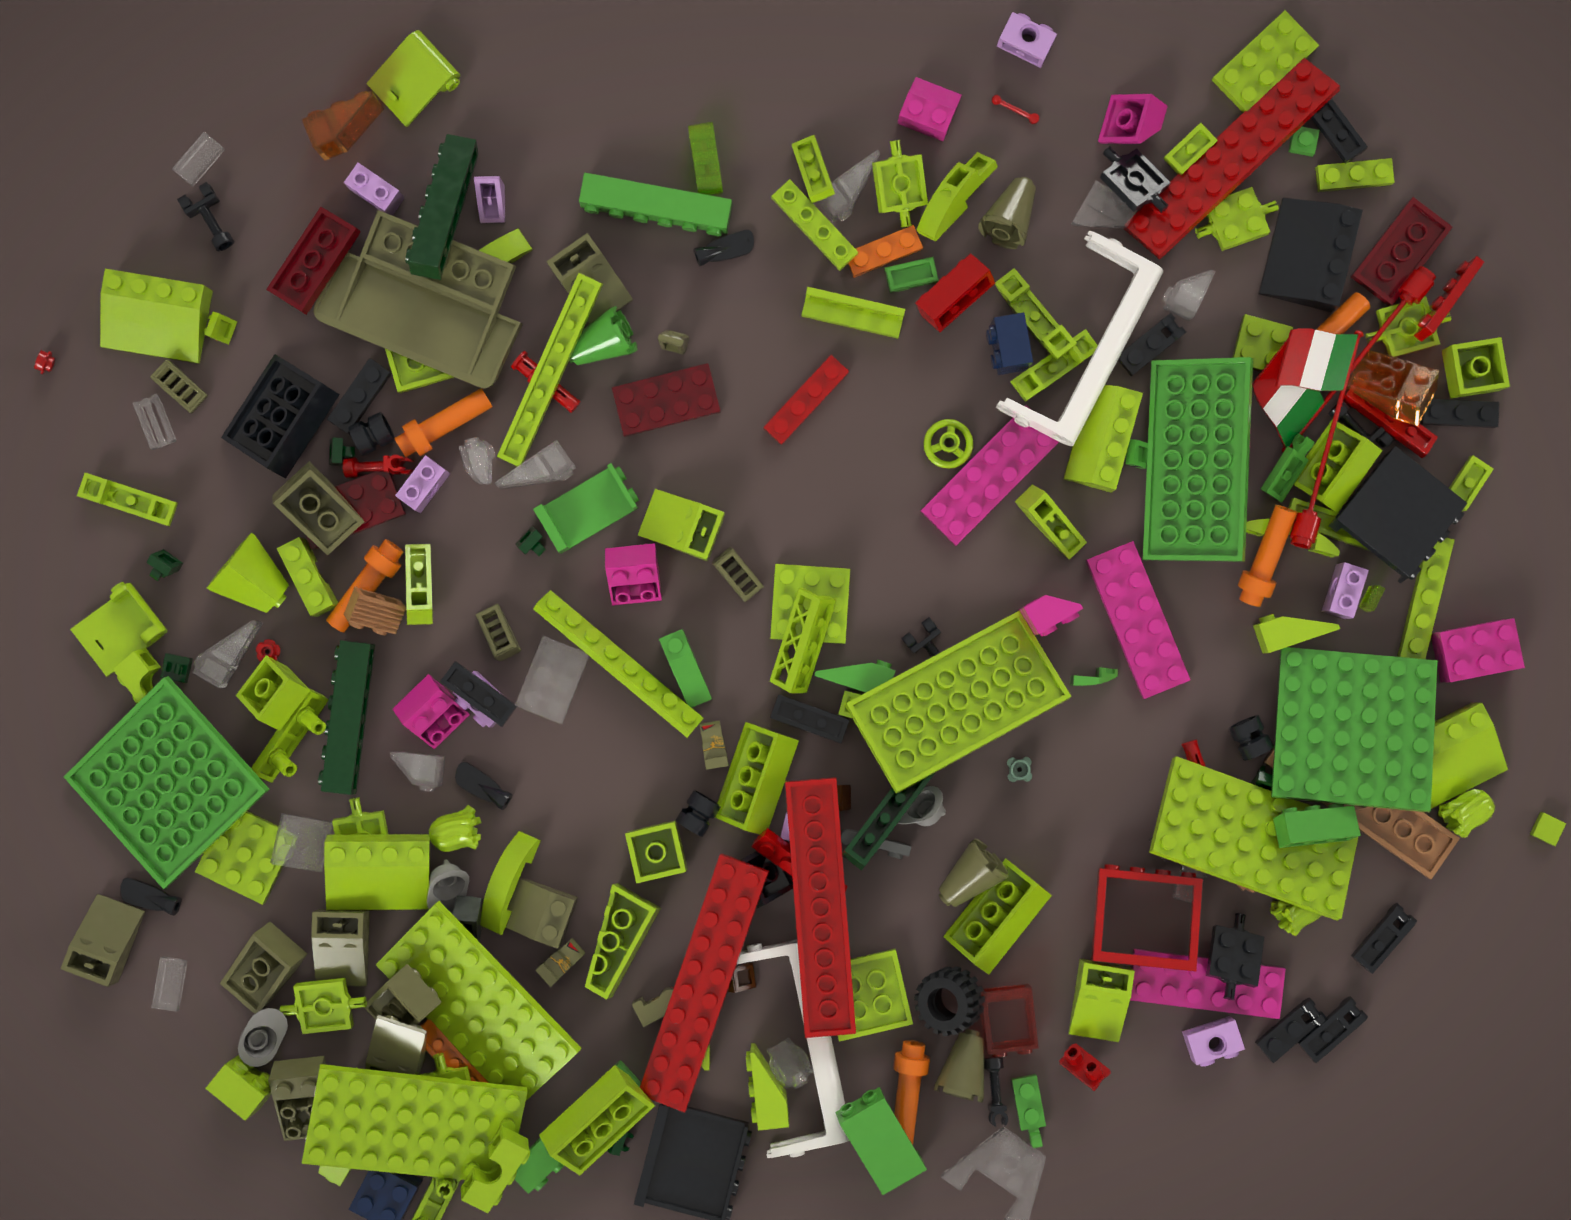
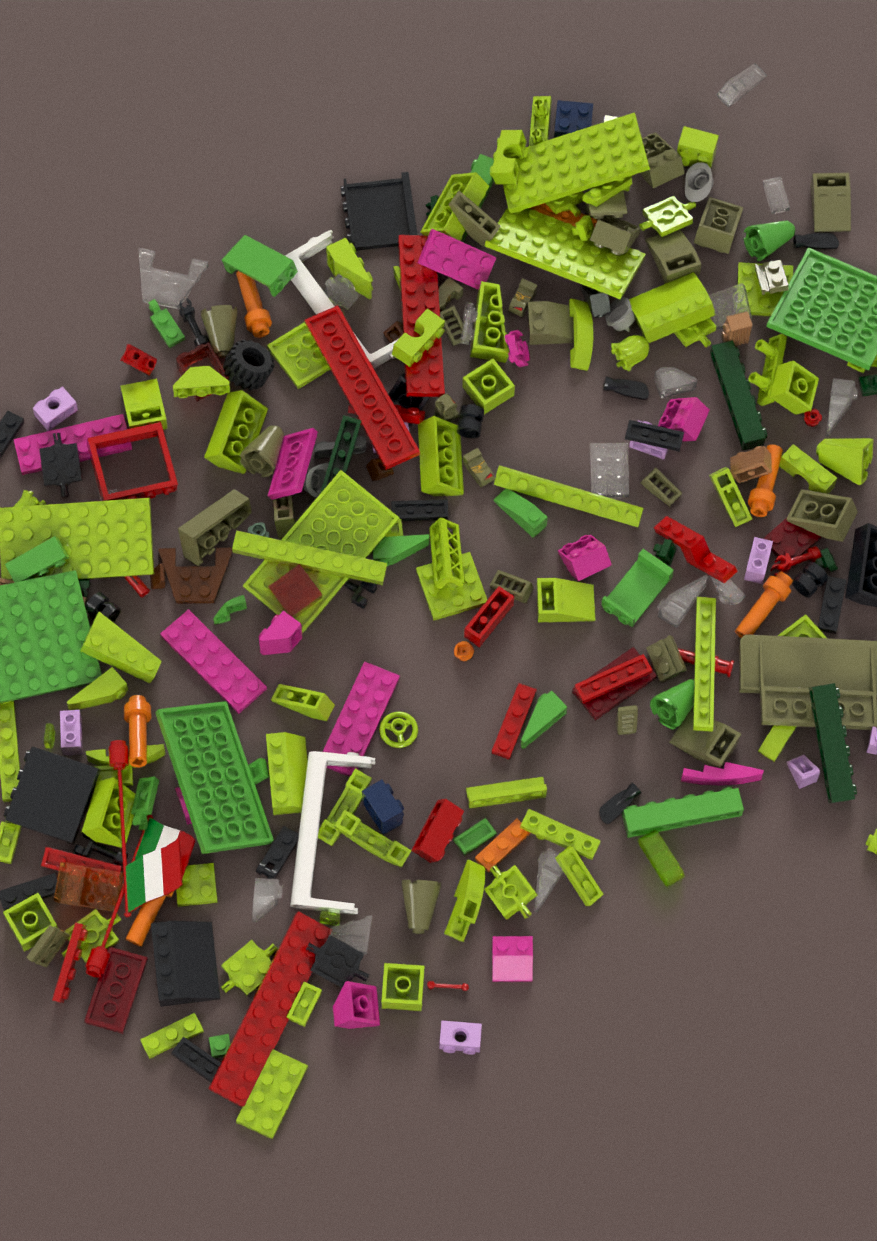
camera: 155 degrees right, 20 degrees down
none -> olive plate [26,925,70,968]
none -> lime wedge [80,612,162,684]
none -> reddish brown slope [150,563,166,589]
none -> reddish brown wing [158,548,233,604]
none -> lime slope [173,366,230,398]
none -> olive wedge [178,489,252,566]
none -> lime brick [232,530,387,585]
none -> dark pink plate [268,428,318,500]
none -> clear red brick [268,564,323,619]
none -> olive slope [273,495,296,539]
none -> clear neon green tile [319,910,341,927]
none -> lime brick [381,963,425,1011]
none -> lime arch [392,309,445,367]
none -> dark pink plate [418,229,497,290]
none -> olive leg [434,393,459,422]
none -> olive slope [440,306,470,347]
none -> olive slope [448,191,501,246]
none -> orange tile [454,641,474,661]
none -> clear plate [460,302,478,345]
none -> red brick [464,586,514,648]
none -> dark pink plate [505,330,530,368]
none -> bright green slope [521,691,567,749]
none -> lime tile [571,215,594,241]
none -> red plate [574,654,652,703]
none -> lime plate [583,176,632,207]
none -> olive plate [646,635,687,682]
none -> red bracket [653,516,738,583]
none -> dark pink slope [681,762,764,786]
none -> clear slope [716,63,767,108]
none -> medium nougat brick [721,311,752,346]
none -> bright green cone [743,220,795,261]
none -> plate [755,260,789,295]

